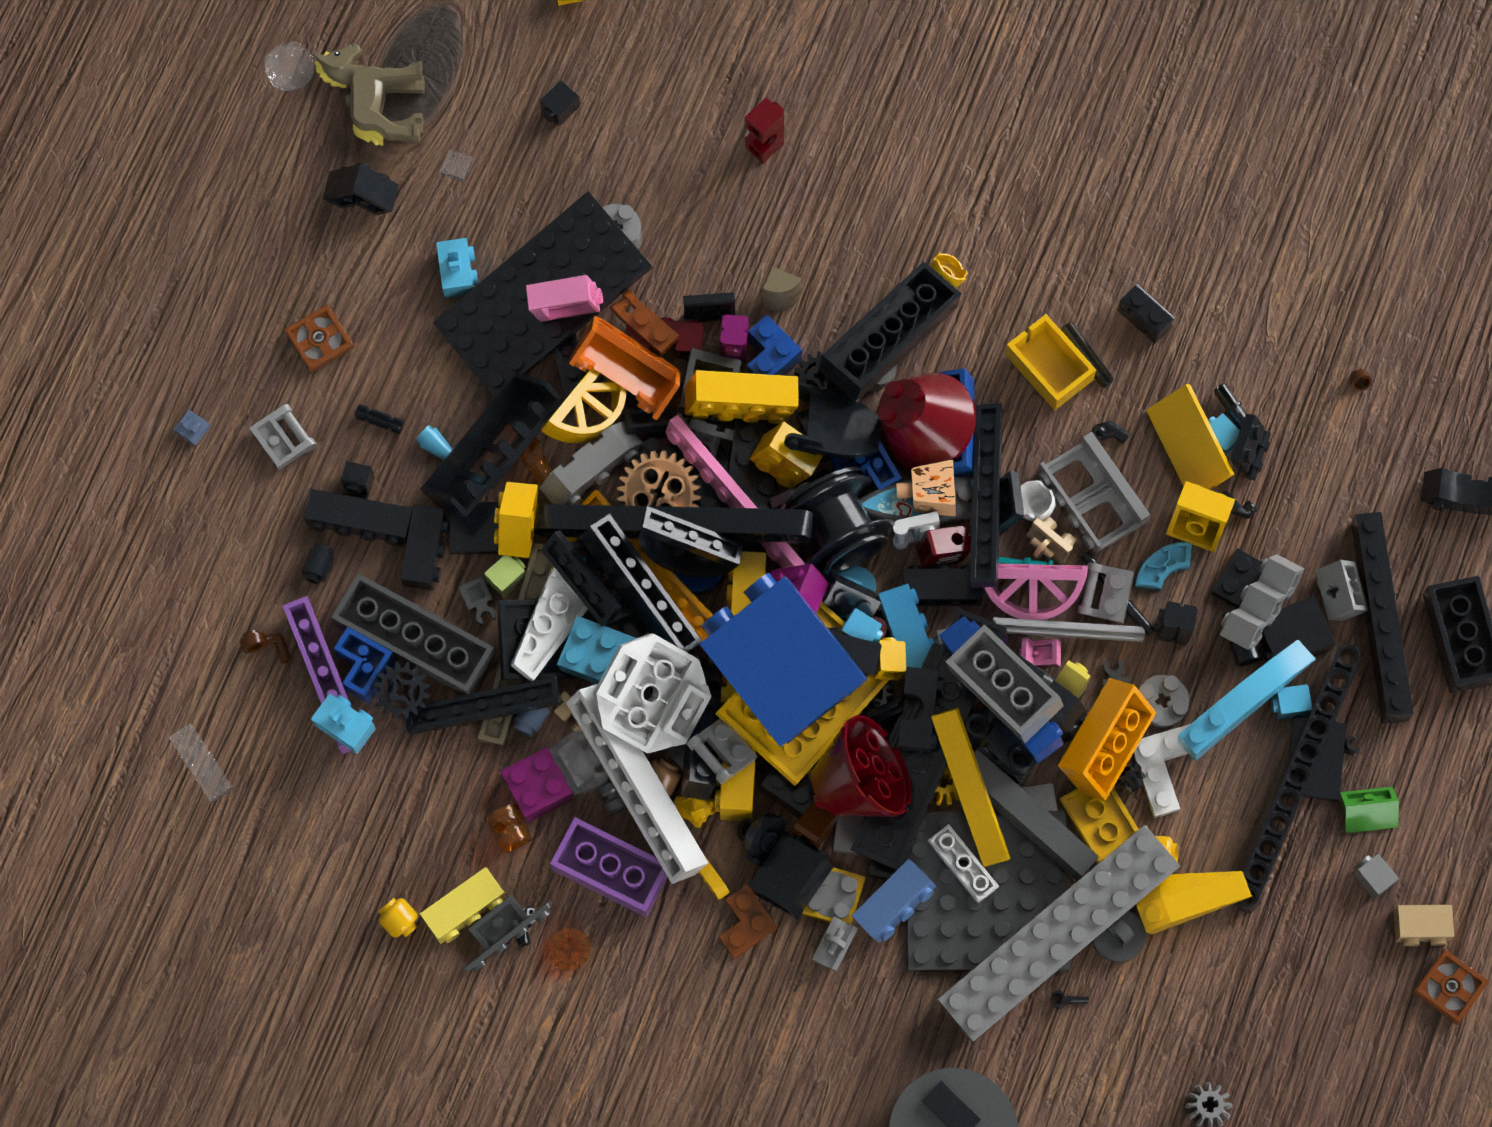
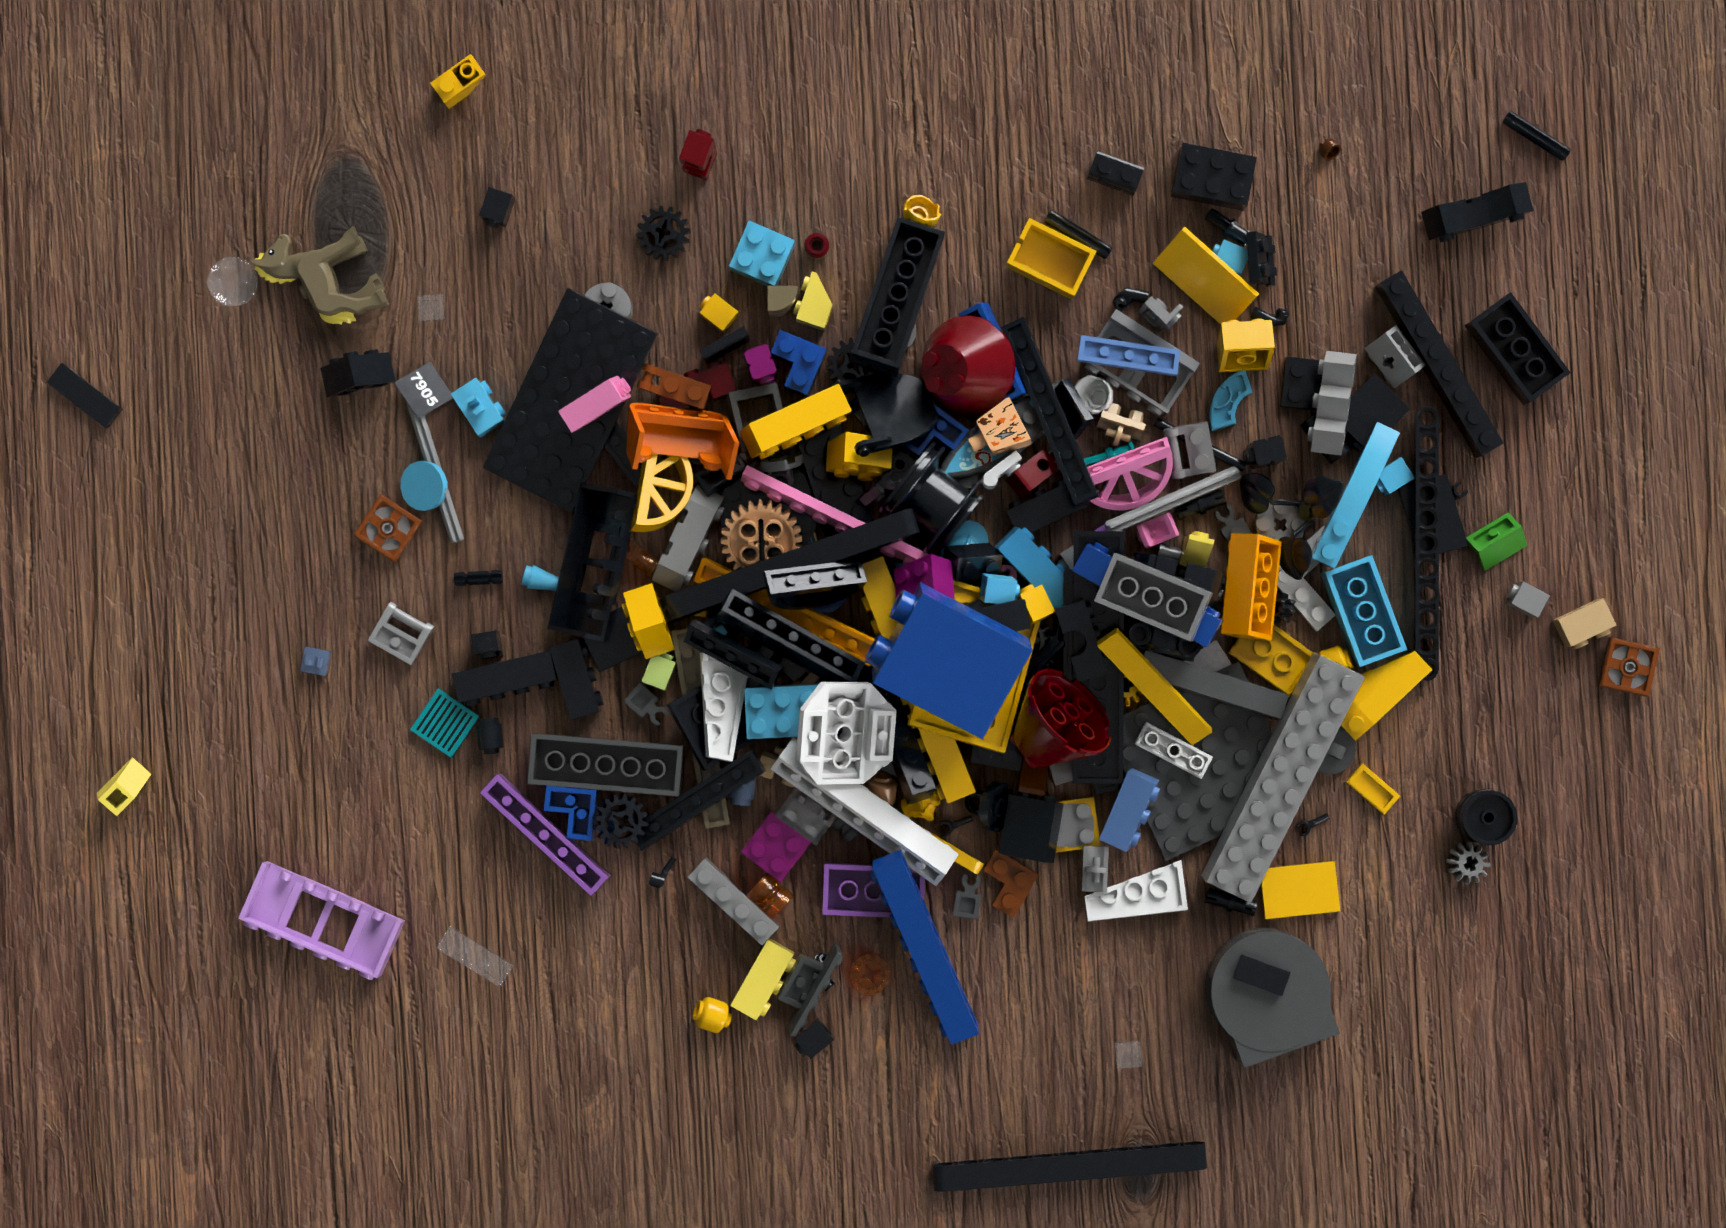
camera: 25 degrees left, 15 degrees up
reddish brown plate [239,630,291,664] -> none
medium azure brick [311,693,376,754] -> none
light grey plate [686,719,757,785] -> none
none -> black tile [46,363,122,429]
none -> lavender window [238,861,405,980]
none -> sticker [395,362,453,418]
none -> medium azure tile [400,461,448,511]
none -> light grey axle [407,403,464,543]
none -> teal tile [410,688,480,758]
none -> black gear [636,206,691,261]
none -> black hand [649,856,677,888]
none -> light grey arch [688,857,780,945]
none -> yellow brick [699,293,739,334]
none -> medium azure brick [729,221,796,287]
none -> light yellow slope [793,271,833,331]
none -> black brick [794,1018,834,1059]
none -> dark red plate [804,233,829,258]
none -> blue brick [870,850,979,1045]
none -> black hand [938,815,973,836]
none -> dark grey plate [952,873,982,920]
none -> medium blue plate [1077,335,1181,376]
none -> white wing [1084,860,1188,922]
none -> light grey bracket [1138,296,1183,332]
none -> black brick [1170,143,1257,211]
none -> black pin [1175,490,1227,521]
none -> black pin [1204,888,1258,917]
none -> black plant [1240,473,1344,580]
none -> yellow tile [1261,861,1340,919]
none -> medium azure brick [1320,555,1407,667]
none -> yellow tile [1345,763,1400,815]
none -> black wheel [1455,789,1518,846]

